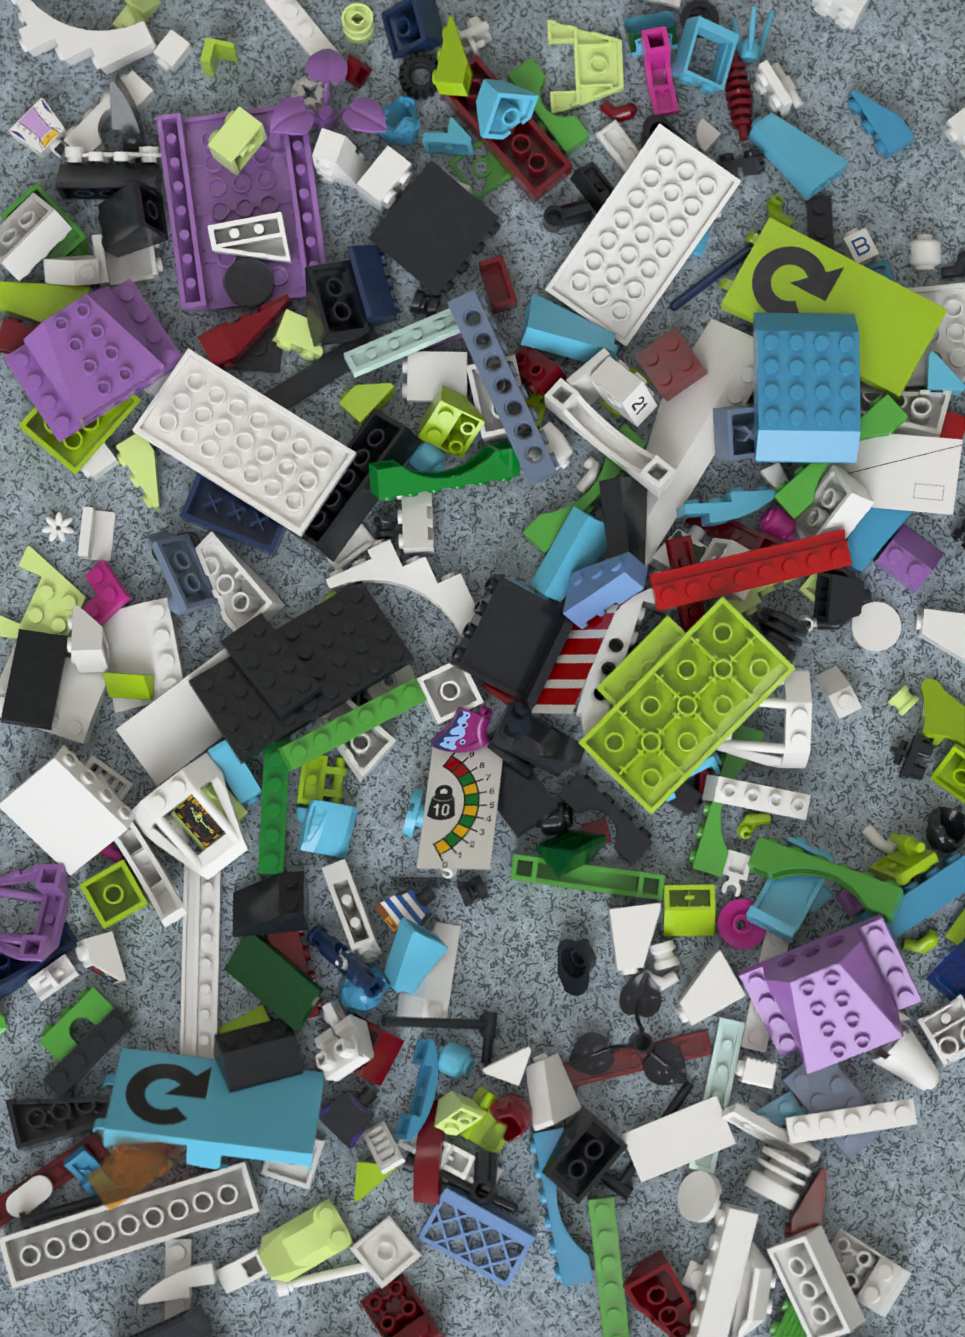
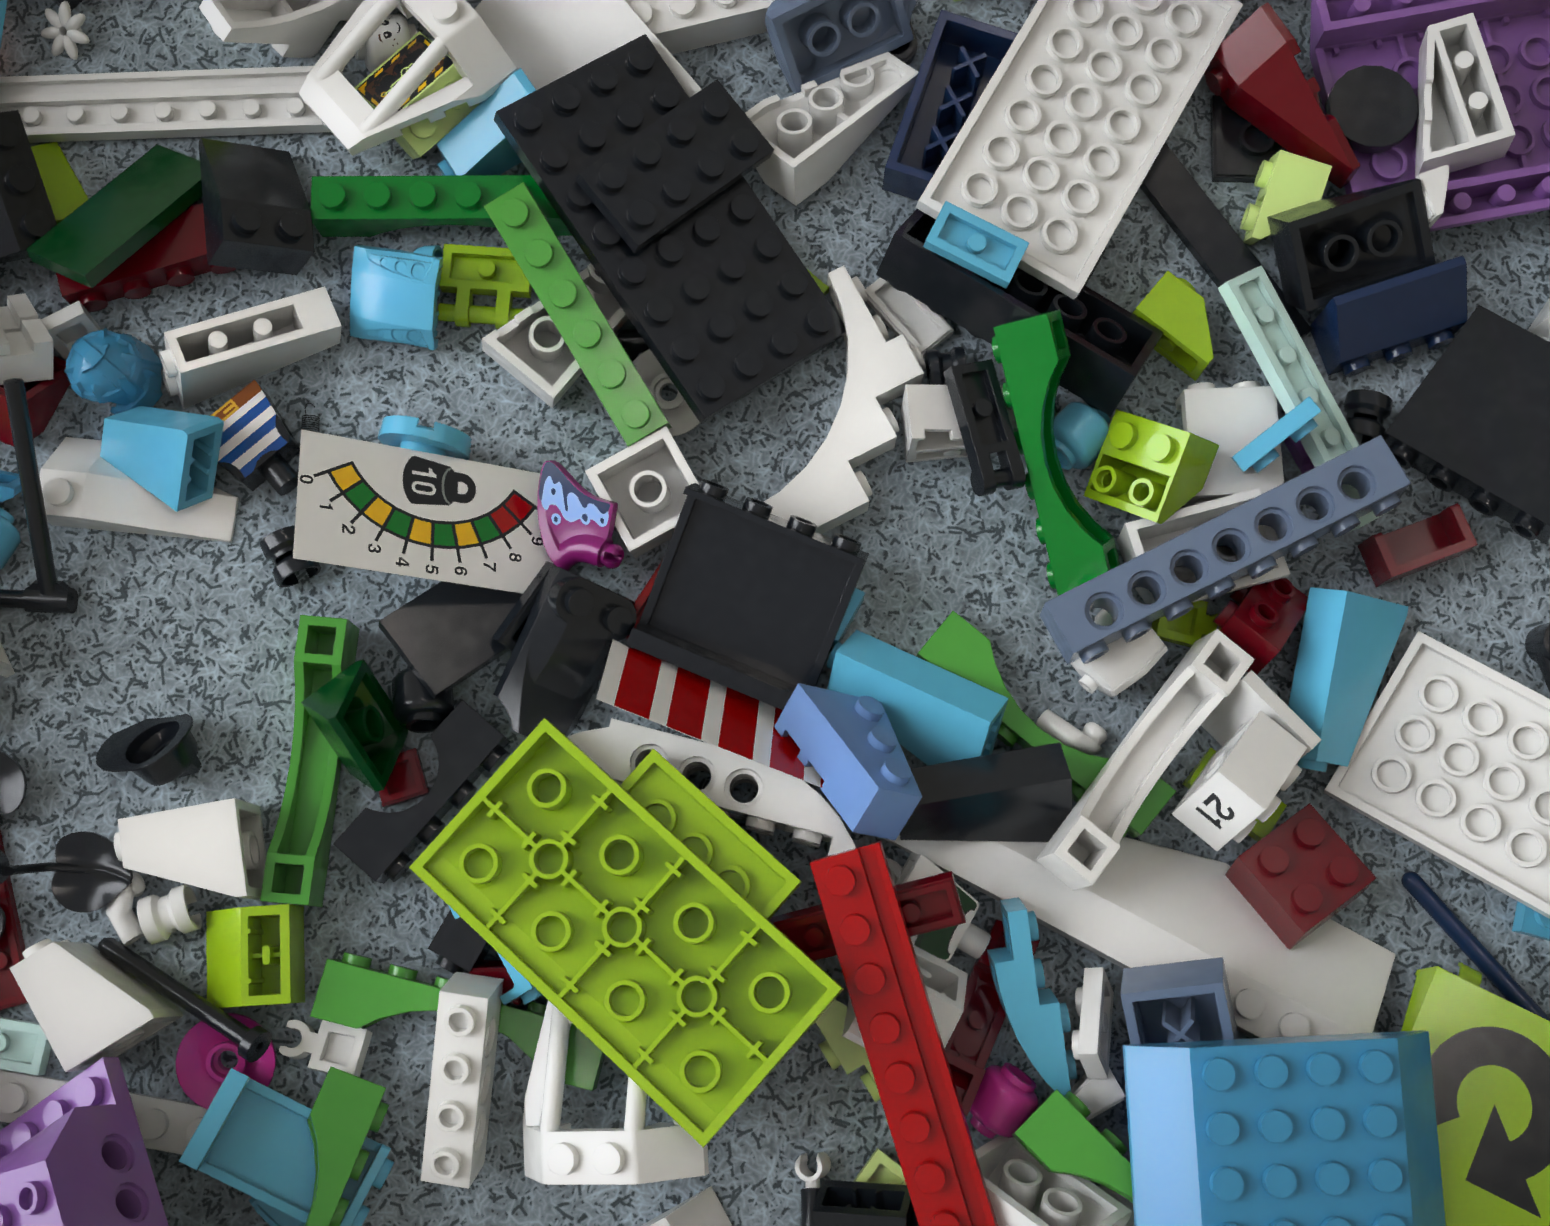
camera: 85 degrees right, 5 degrees down
dark blue piece [307,925,385,998] -> none
lime arm [737,813,771,839] -> none
black wheel [754,607,808,664] -> none
none -> white plant [41,1,90,60]
none -> black bar [98,938,272,1063]
none -> medium azure plate [923,201,1029,289]
none -> black plate [943,359,1026,496]
none -> white plate [1072,967,1114,1079]
none -> medium azure plate [1231,396,1321,473]
none -> white slope [1416,165,1450,229]

